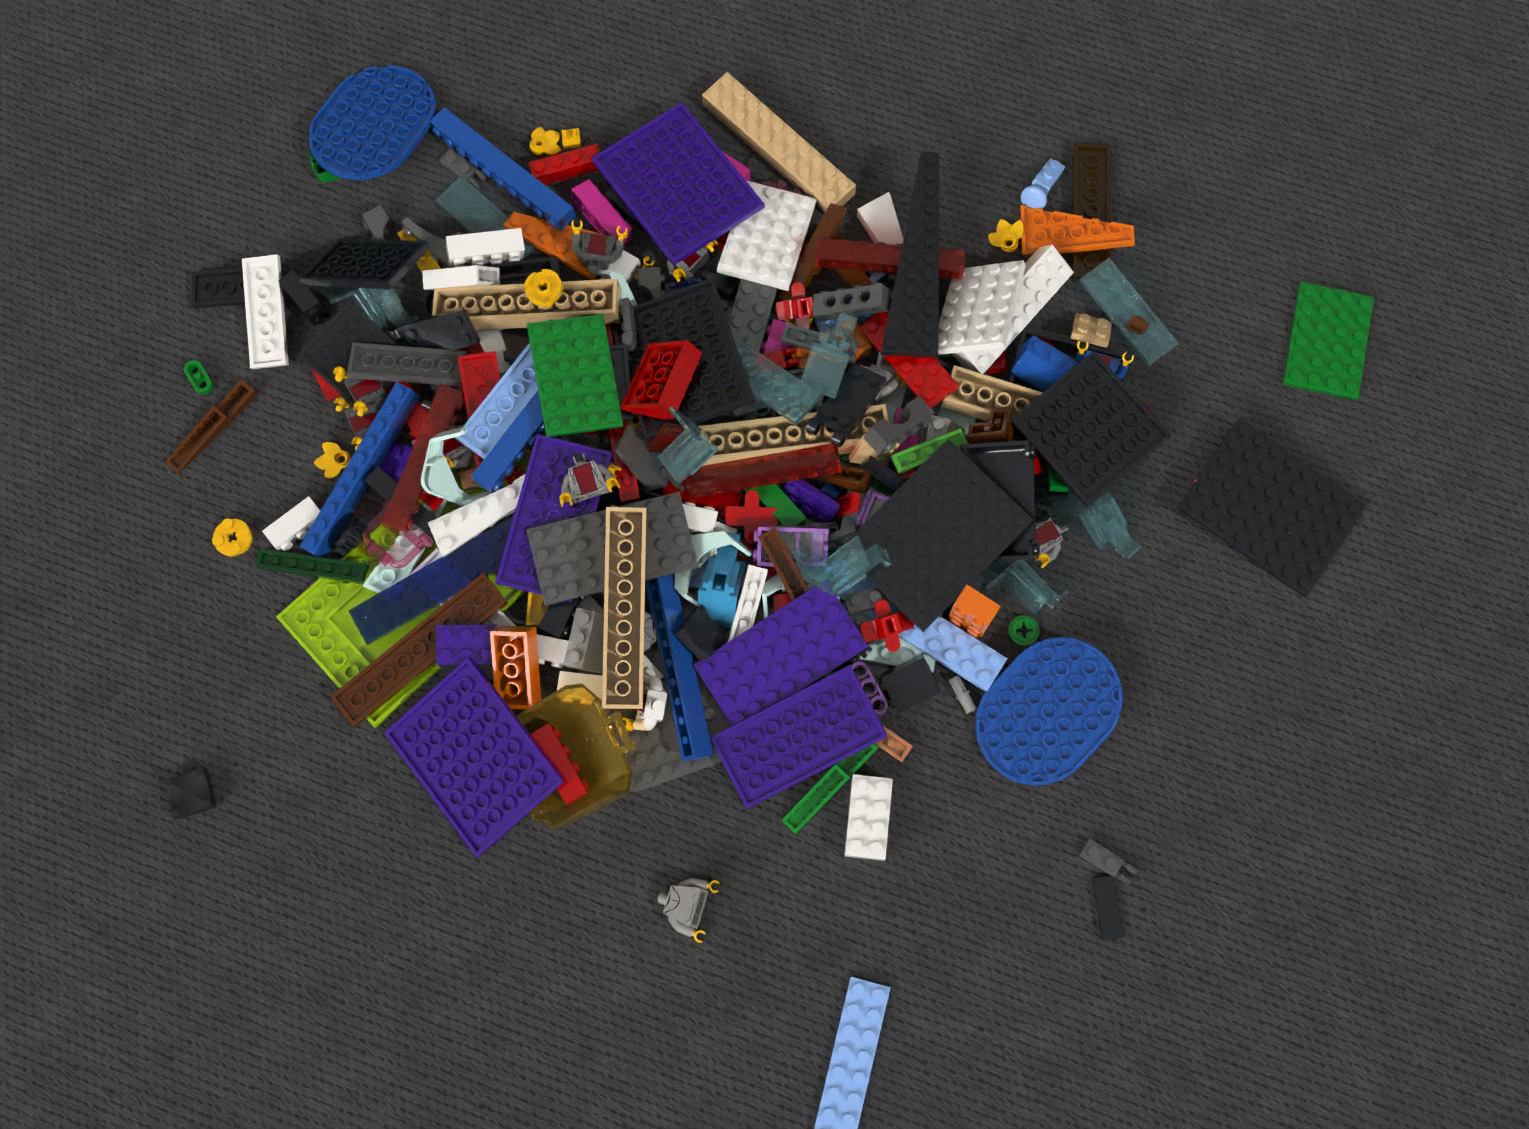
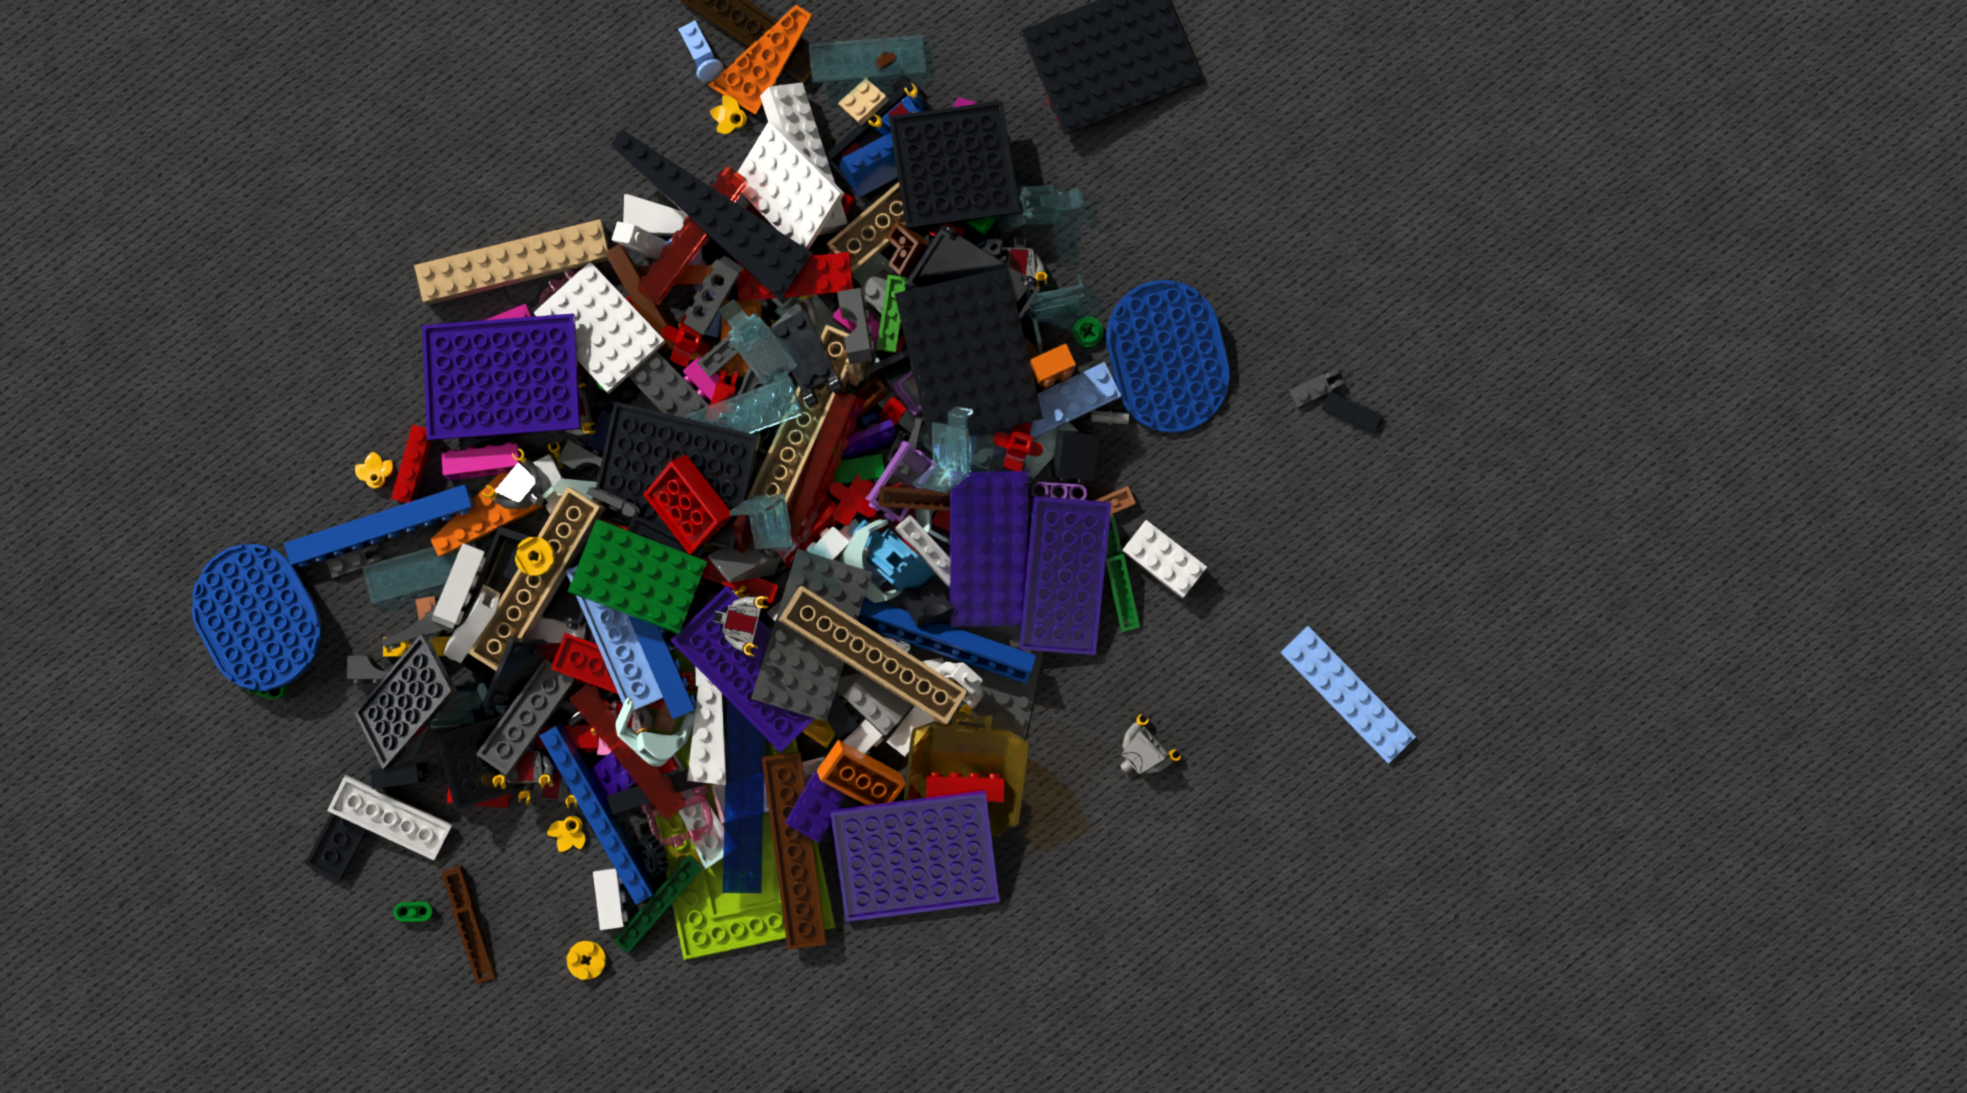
camera: 60 degrees left, 10 degrees up
yellow tile [561,128,581,149] -> none
none -> white brick [612,222,669,261]

